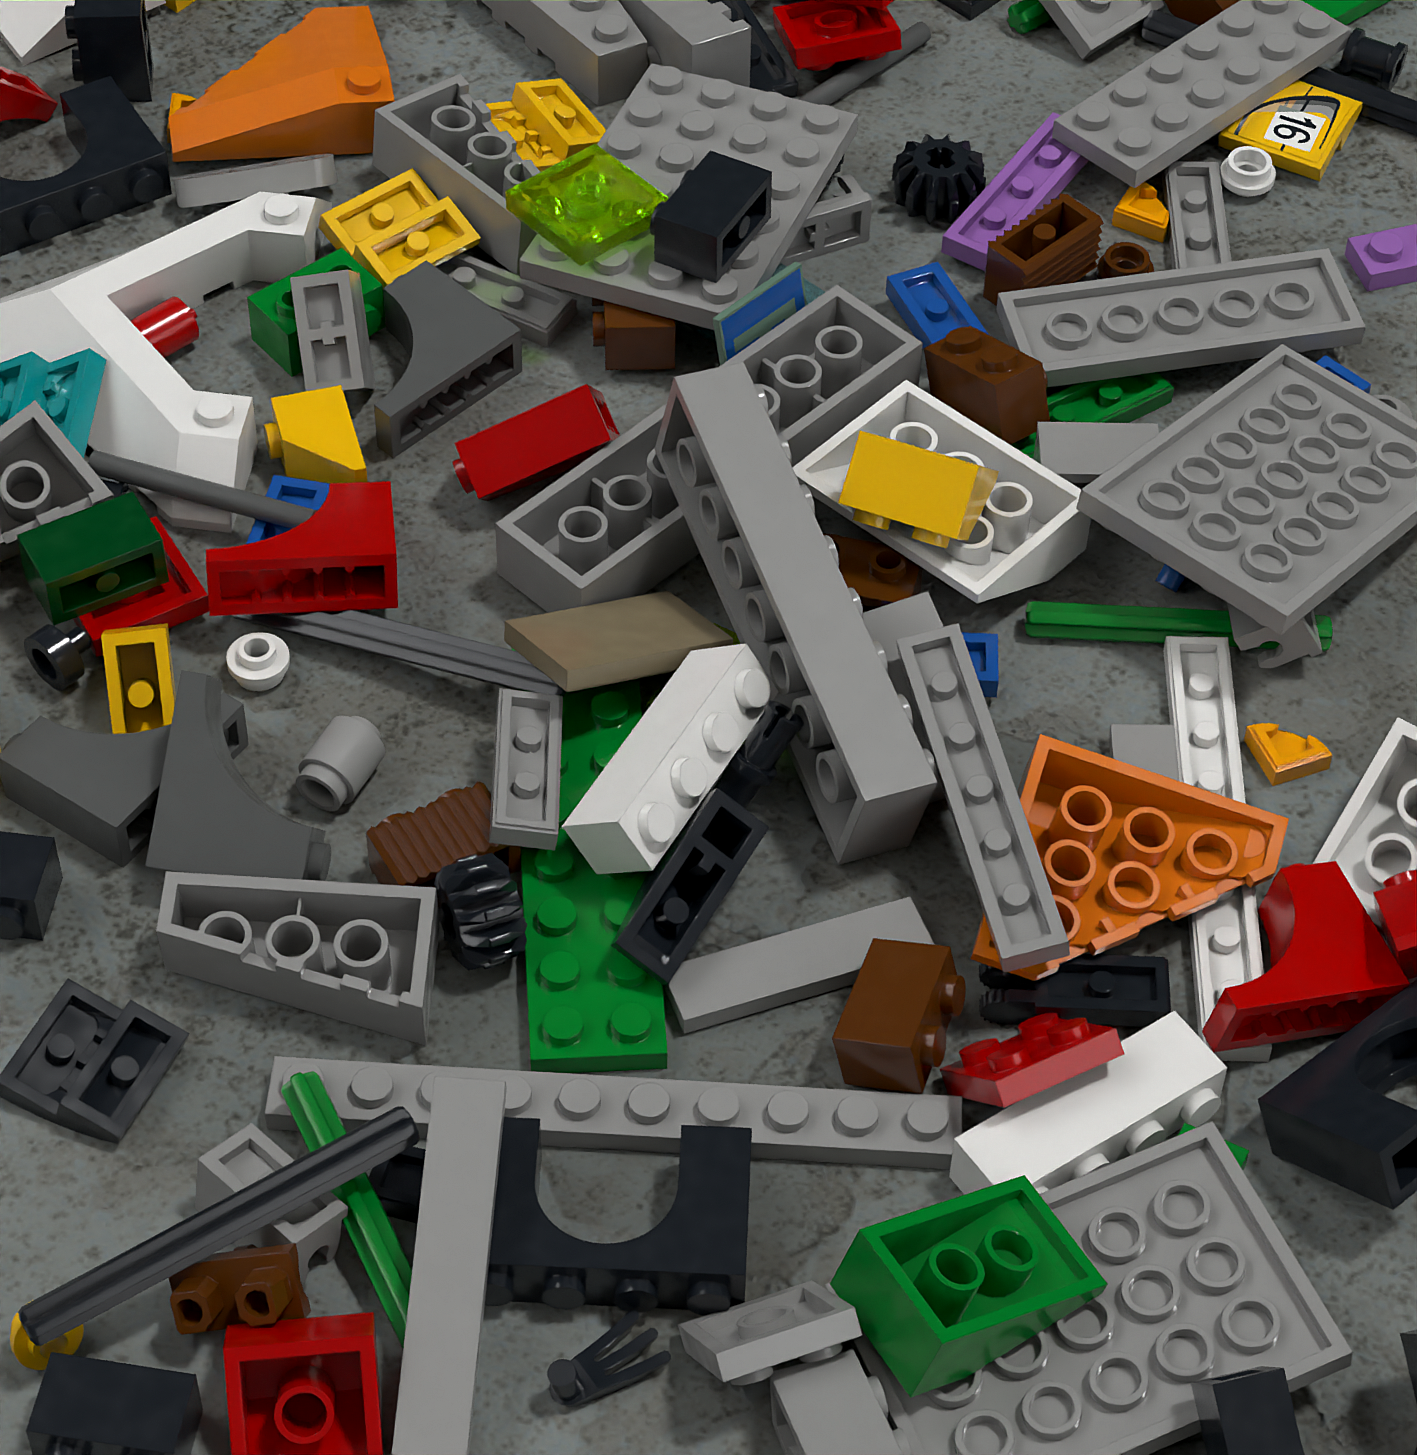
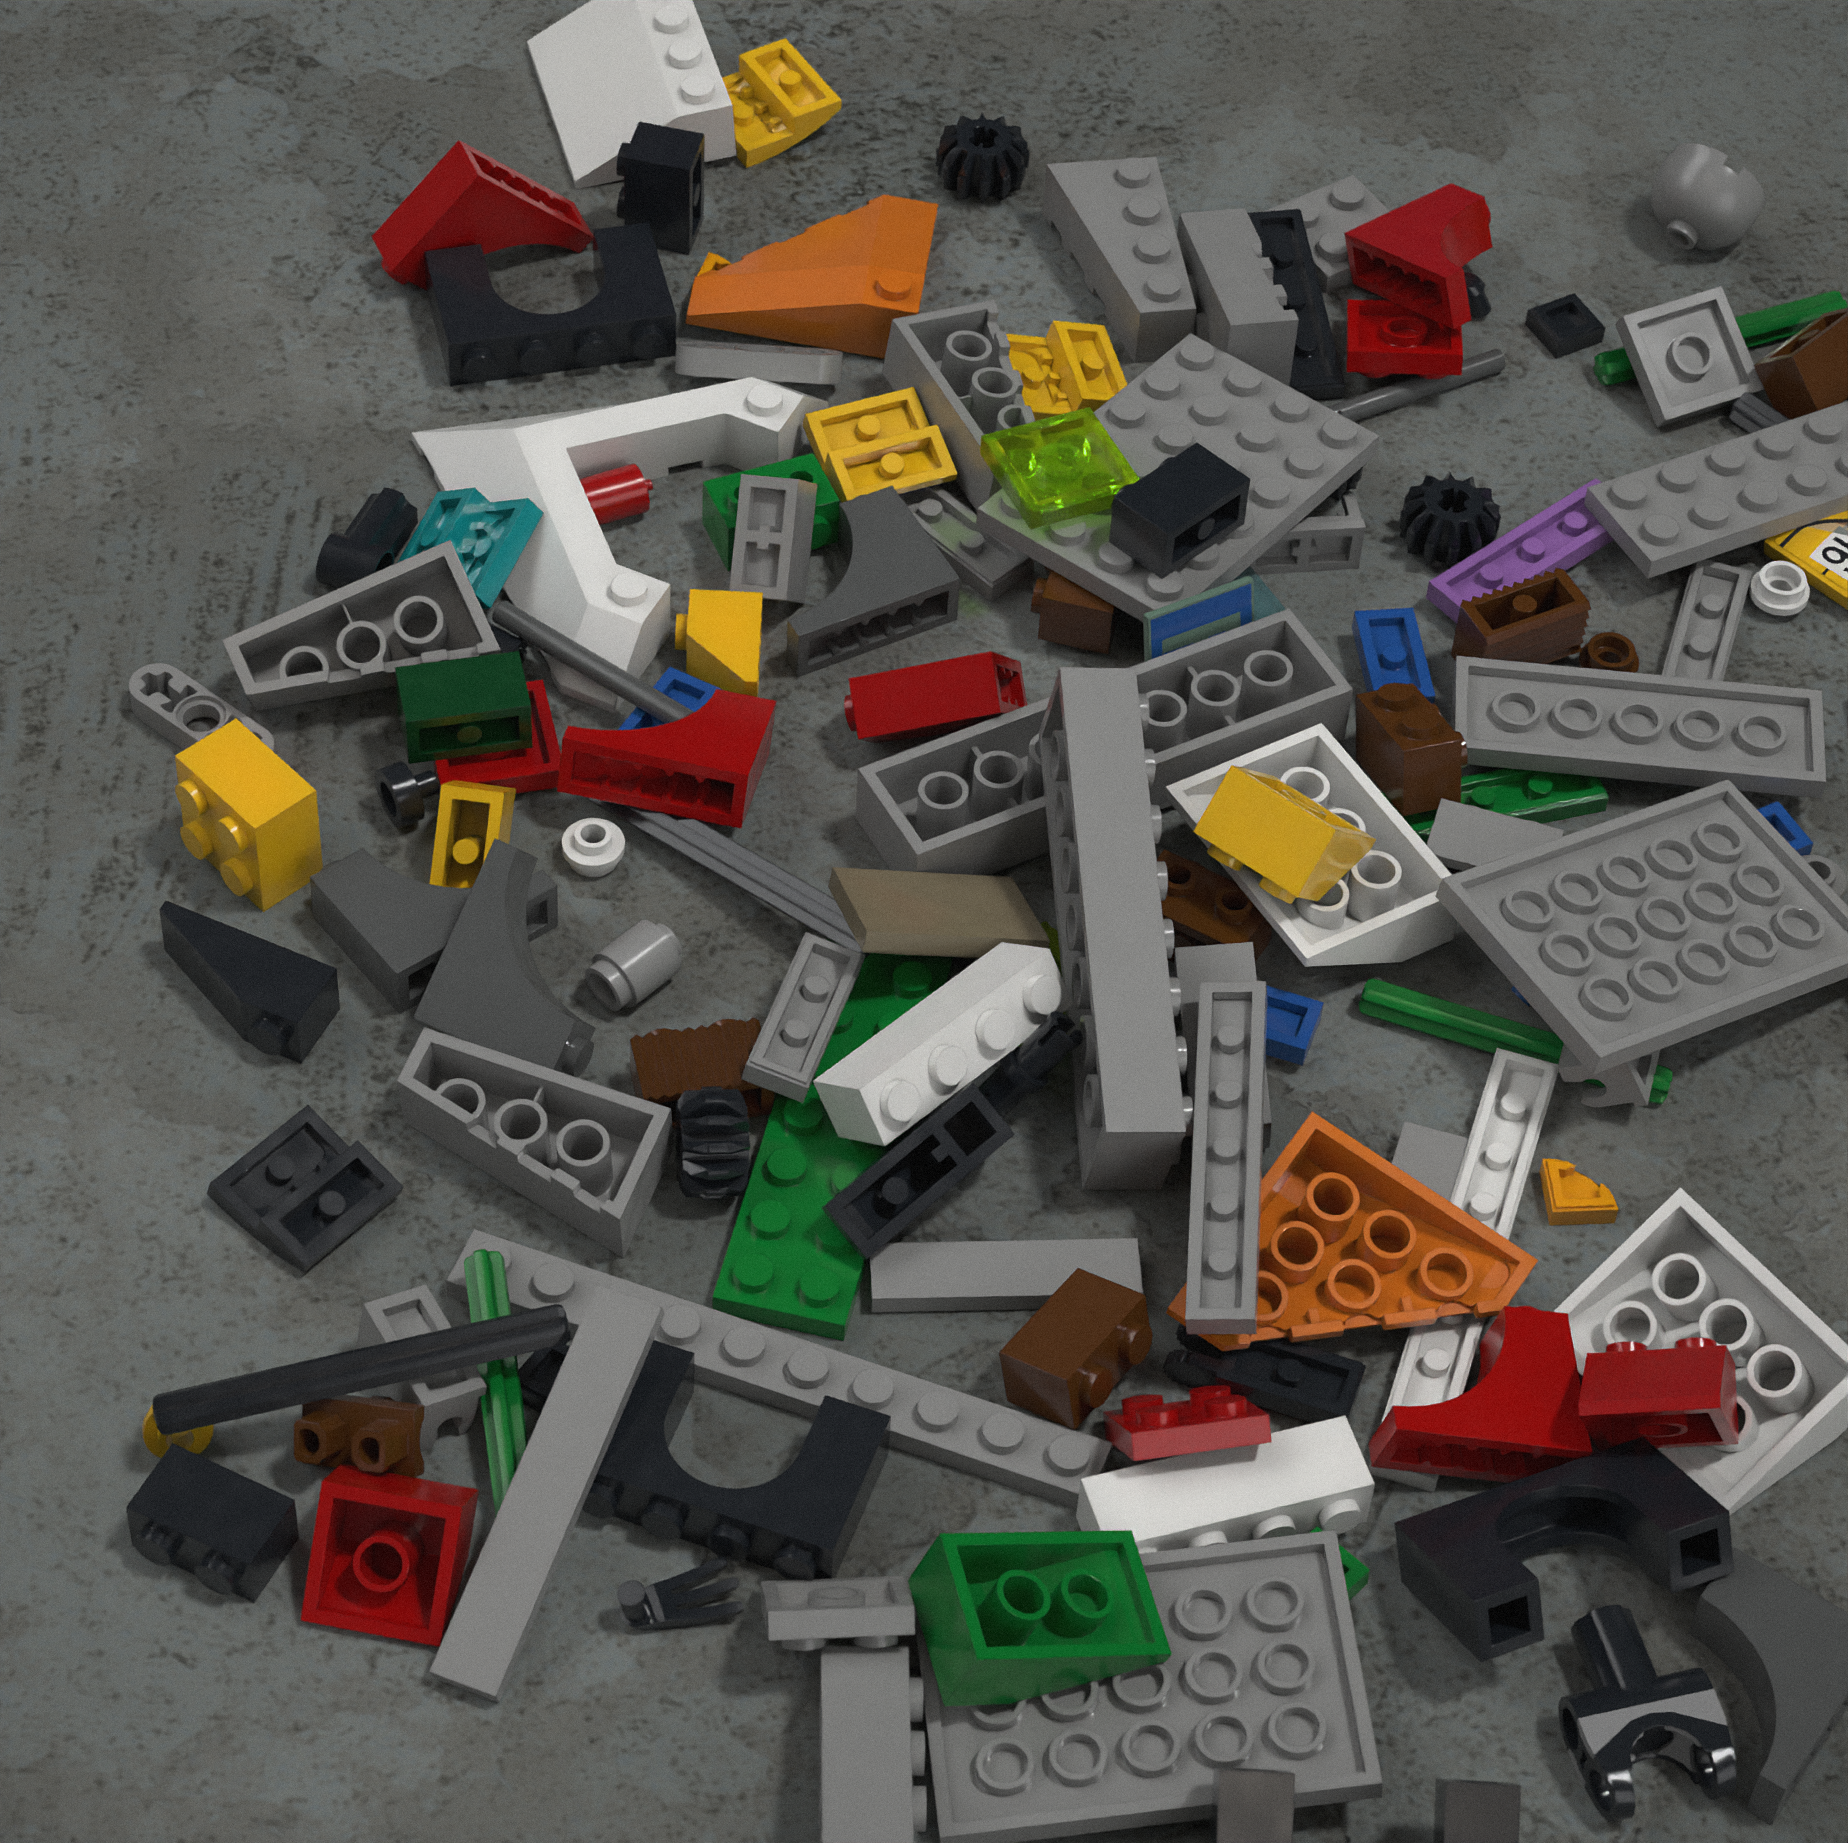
camera: 15 degrees right, 0 degrees up
light orange tile [1112,182,1169,243] -> none

